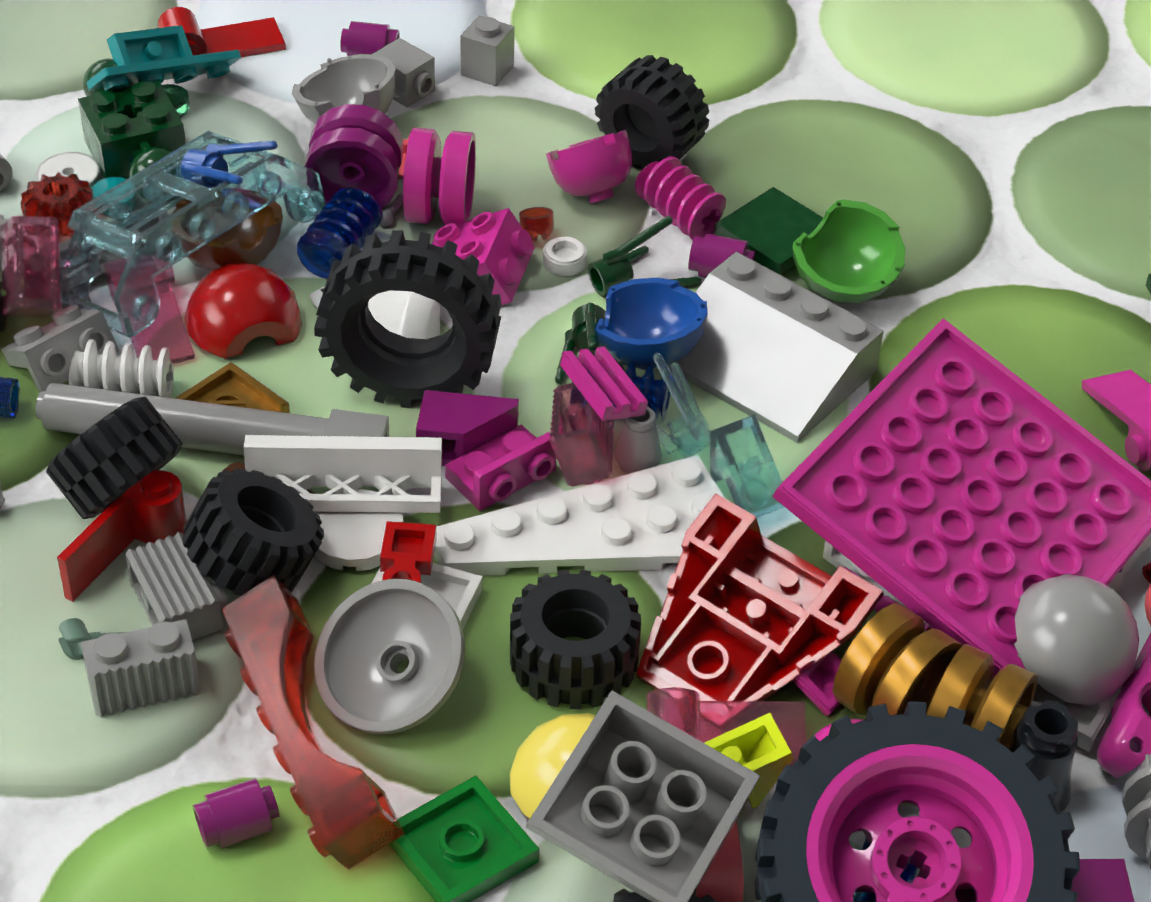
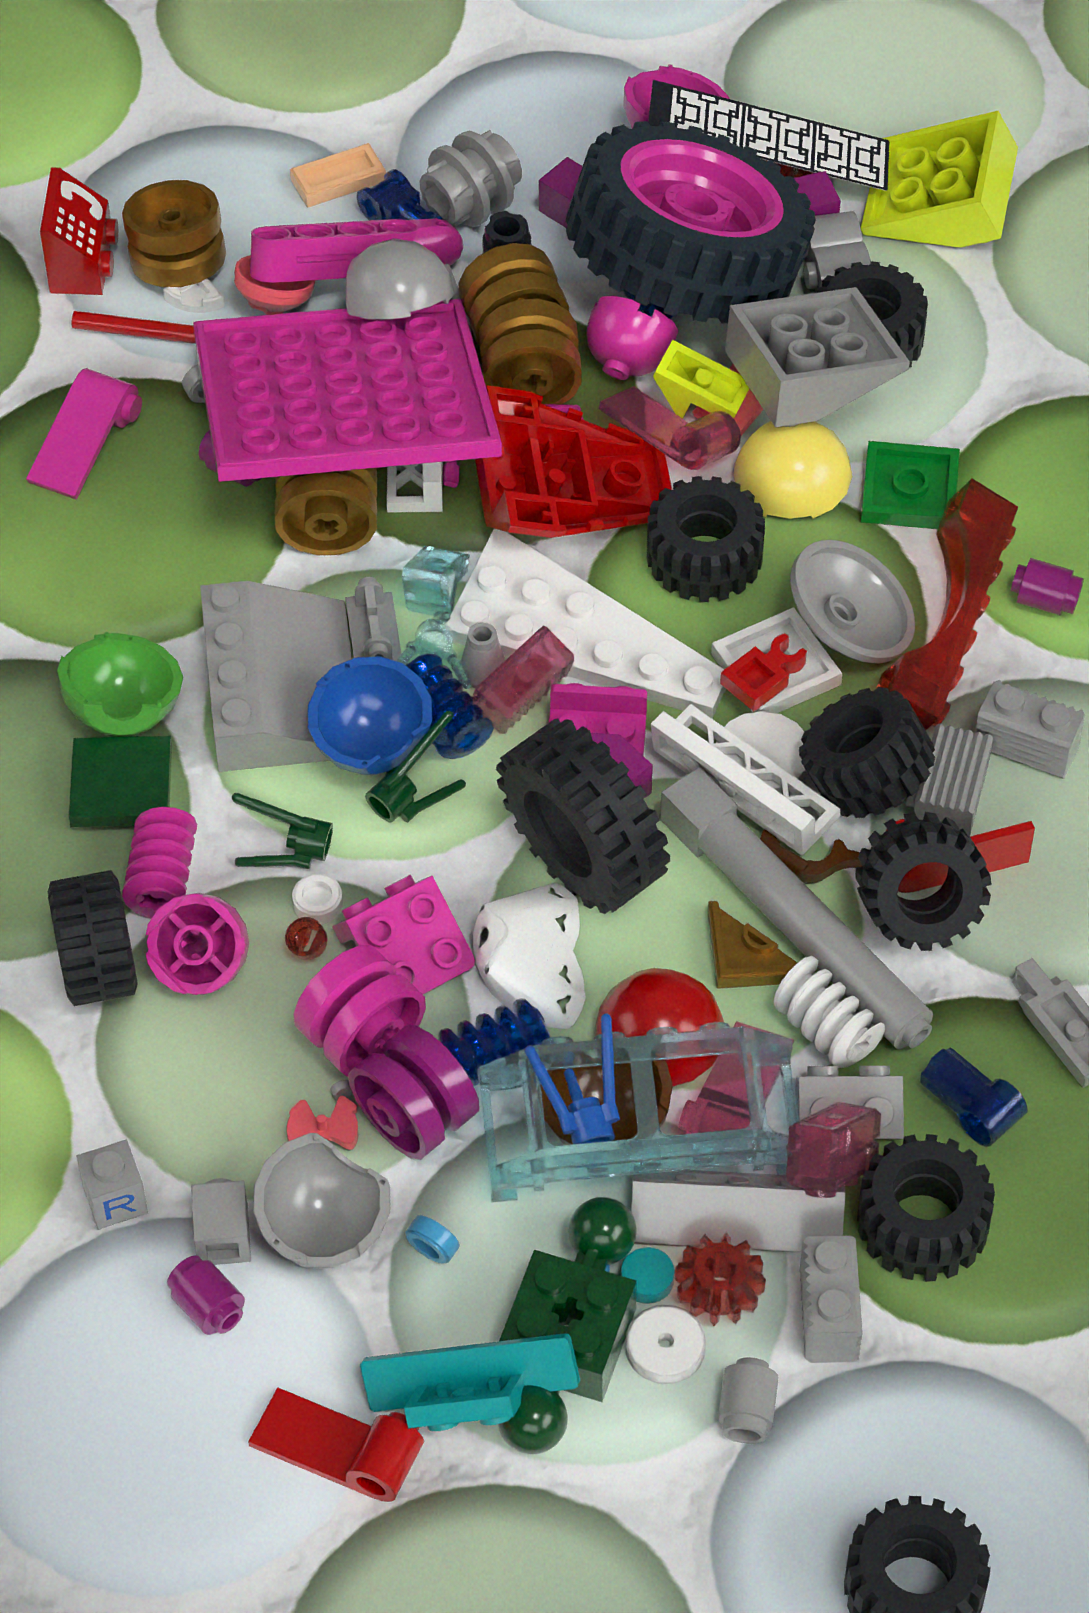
camera: 135 degrees left, 10 degrees up
sand green hand [58,618,124,660] -> none
dark pink tile [560,347,648,421] -> none
magenta brick [688,233,755,278] -> none
none -> light grey hinge [345,577,403,663]
none -> dark azure tile [405,1215,460,1264]

